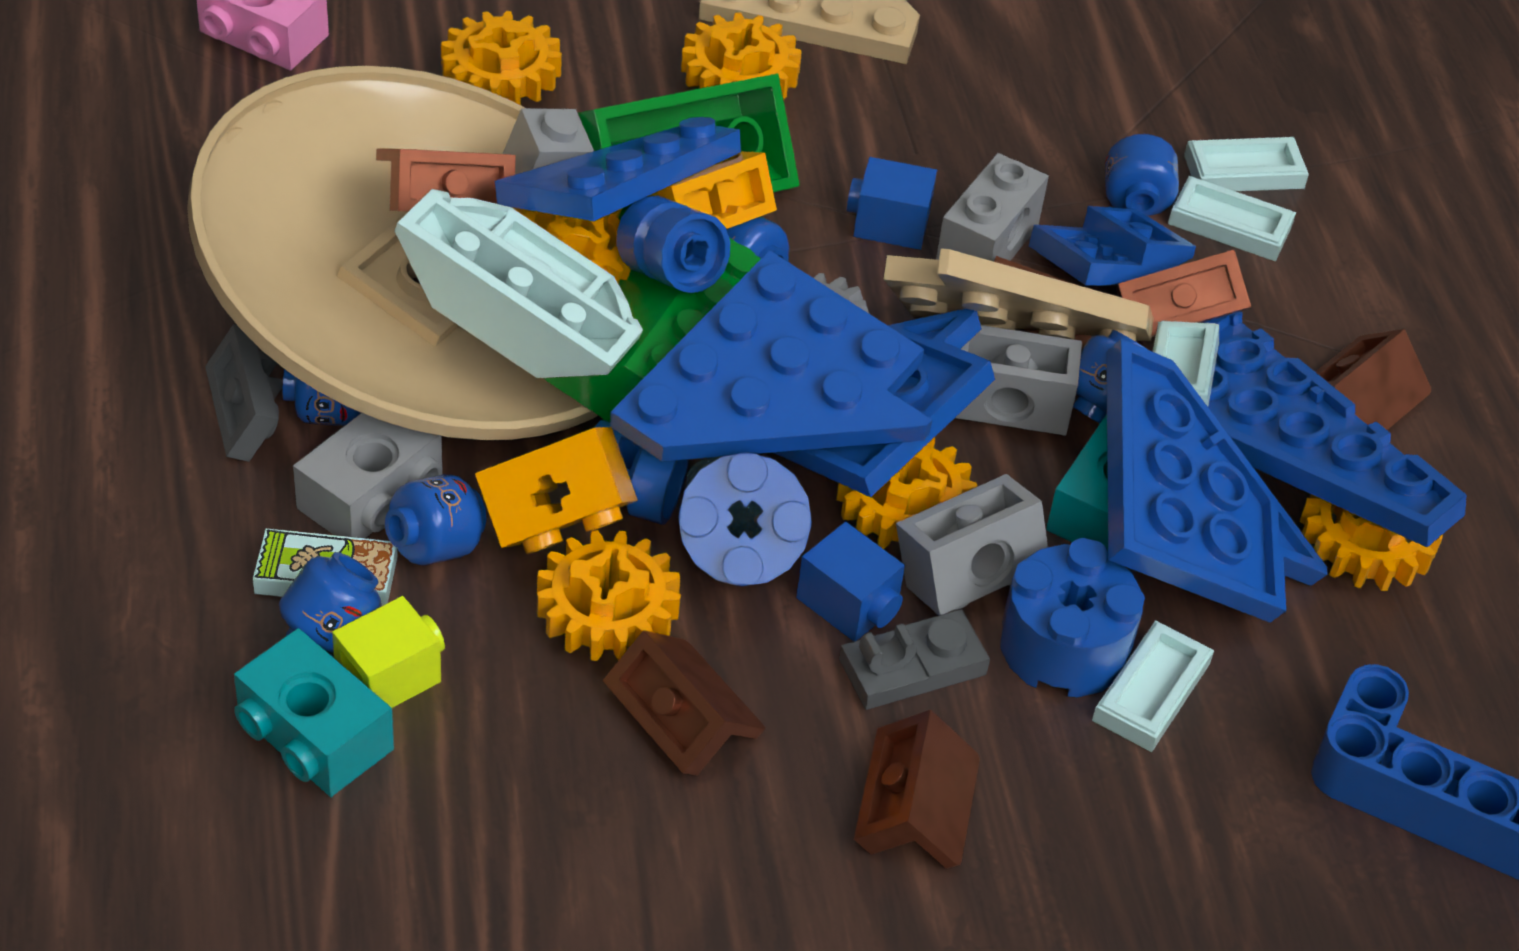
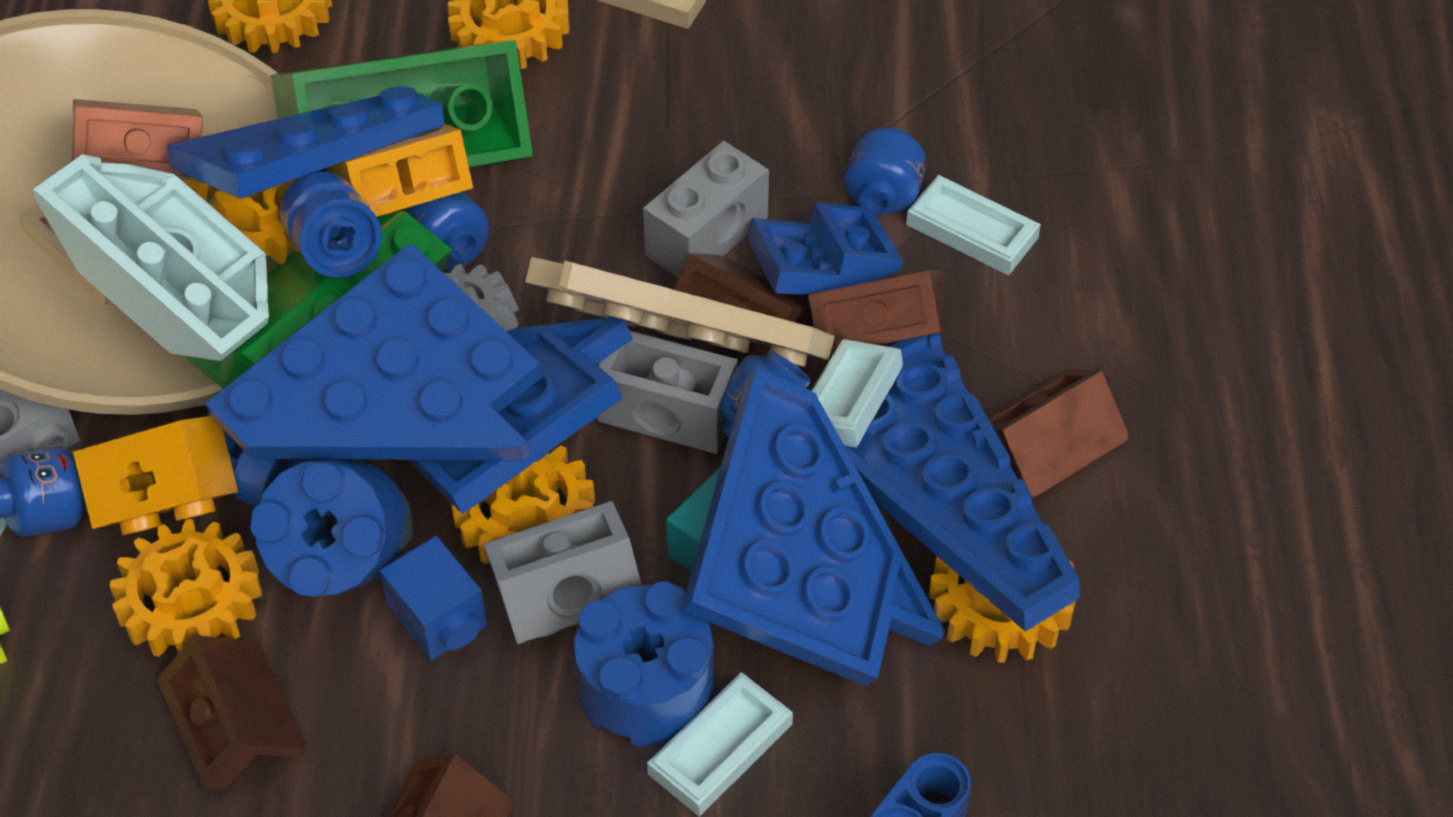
camera: 15 degrees right, 5 degrees up
light grey brick [503,108,594,175] -> none
dark grey plate [839,609,990,710] -> none
blue brick [847,157,937,250] -> none
light aqua tile [1184,137,1309,191] -> none

